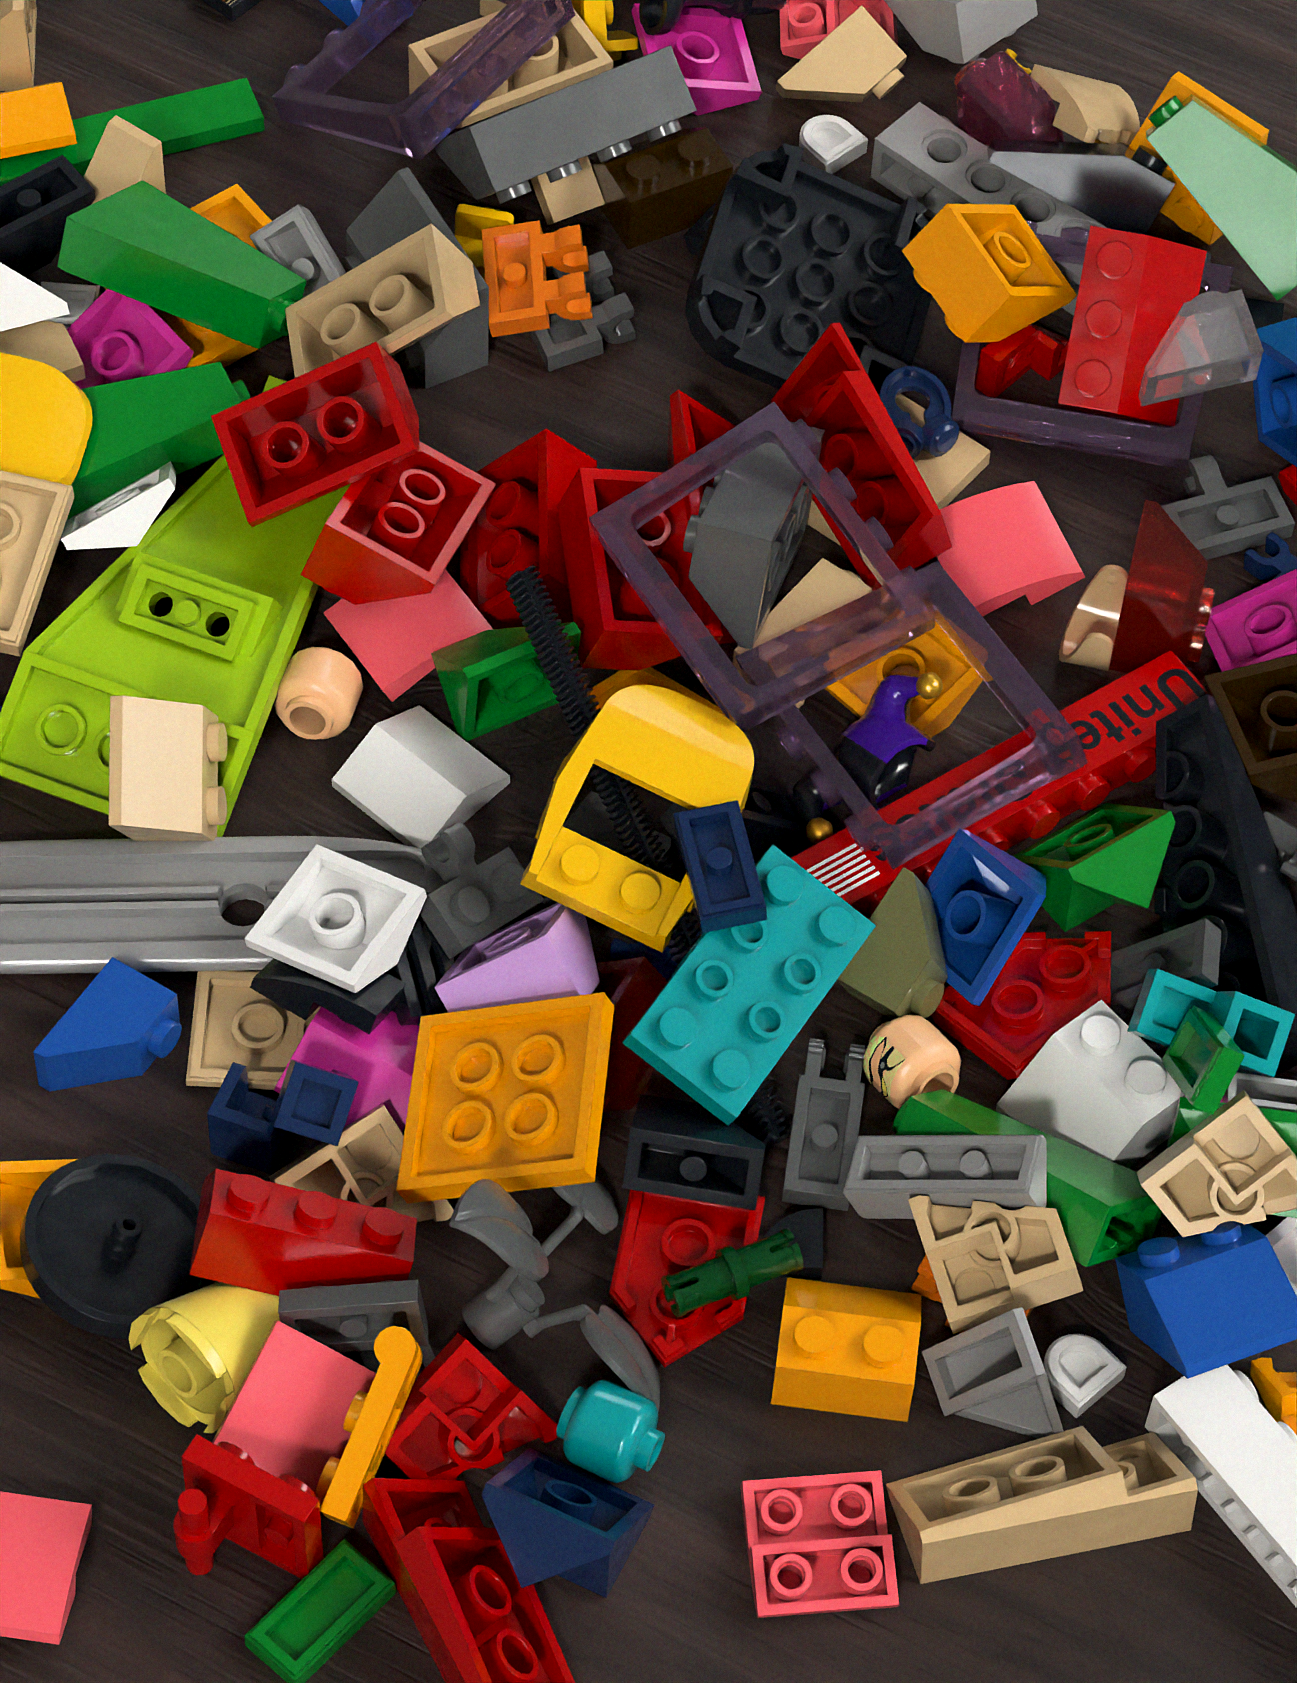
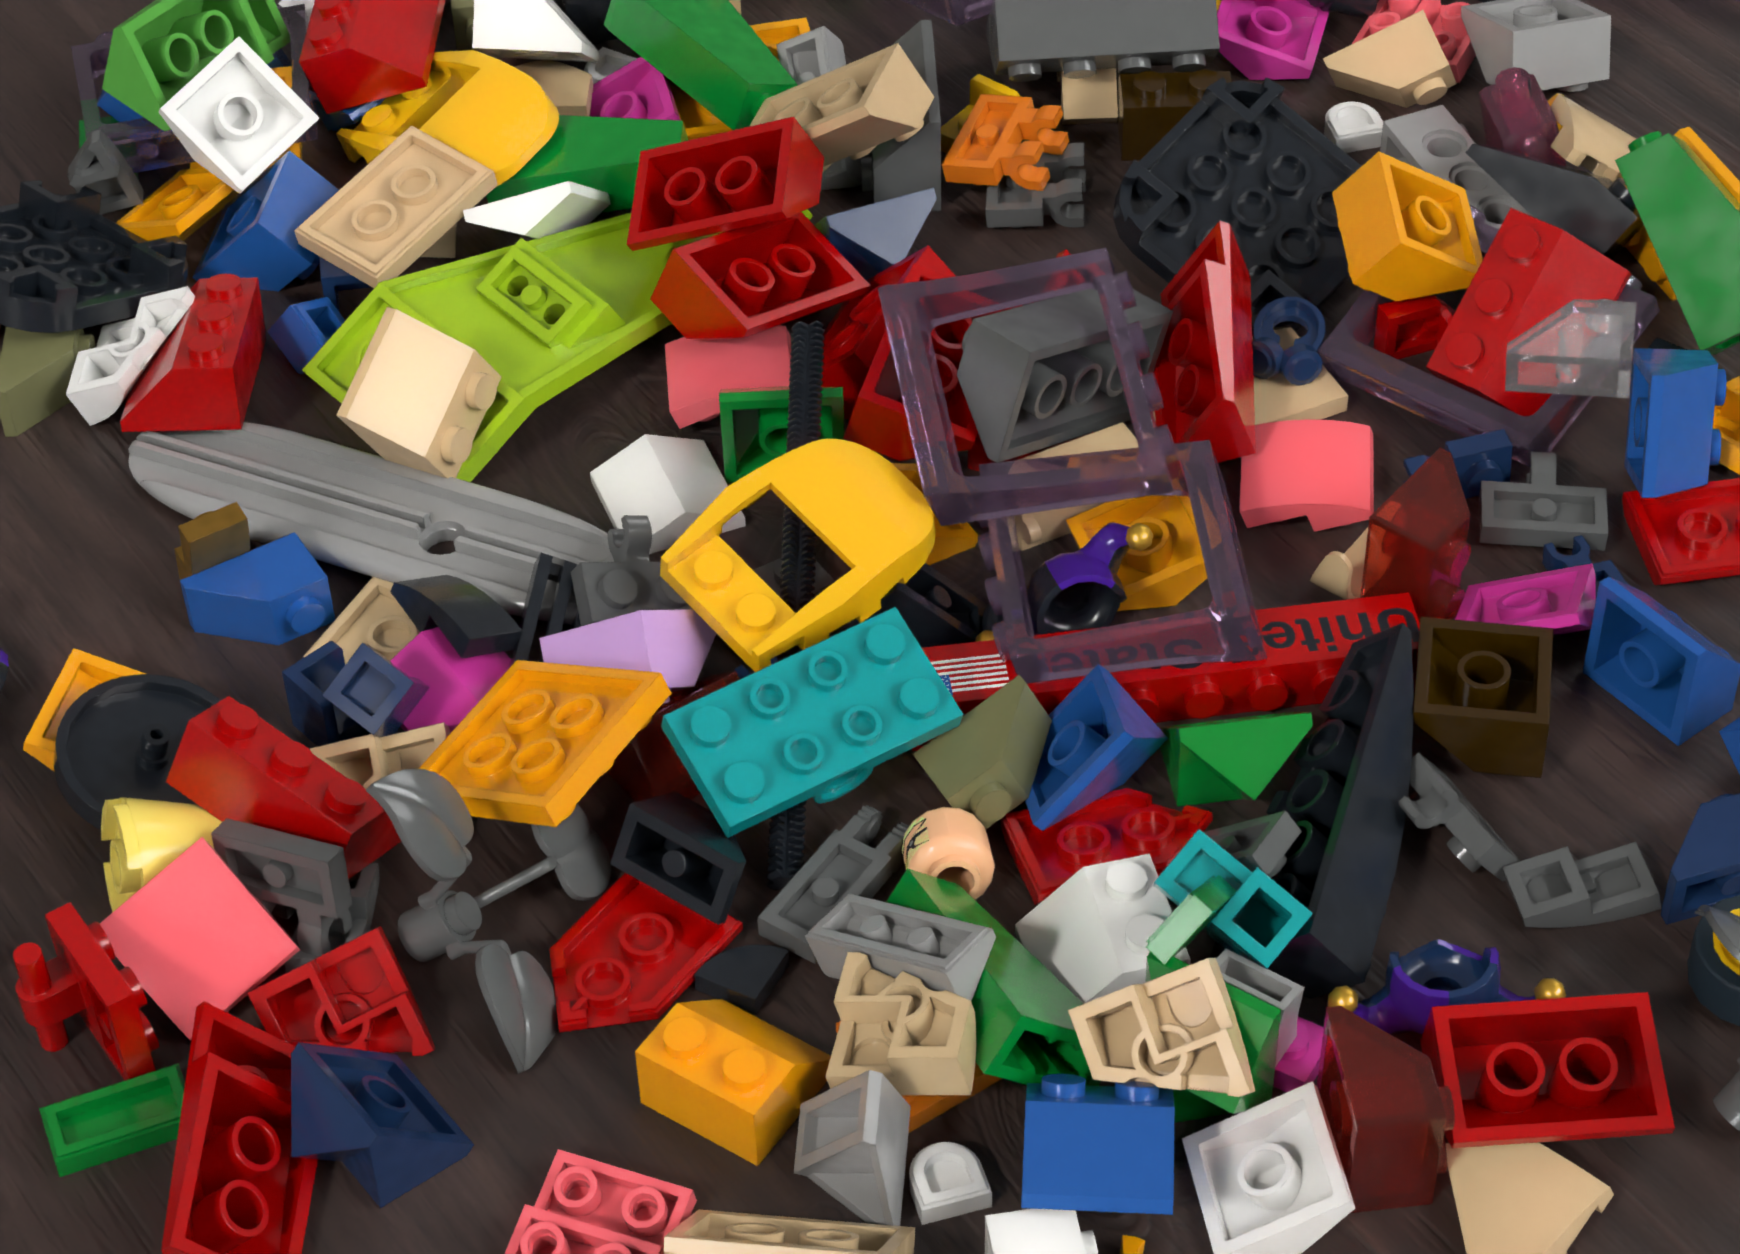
camera: 30 degrees right, 10 degrees down
white slope [244,844,427,993] -> none
light nougat head [274,647,363,740] -> none
light orange plate [316,1326,423,1529] -> none
teal head [556,1379,665,1483] -> none
dark green pin [661,1228,803,1318] -> none
dark blue plate [673,800,767,933] -> none
none -> pearl gold slope [174,502,250,580]
none -> slope [814,187,937,280]
none -> dark blue plate [1403,429,1513,504]

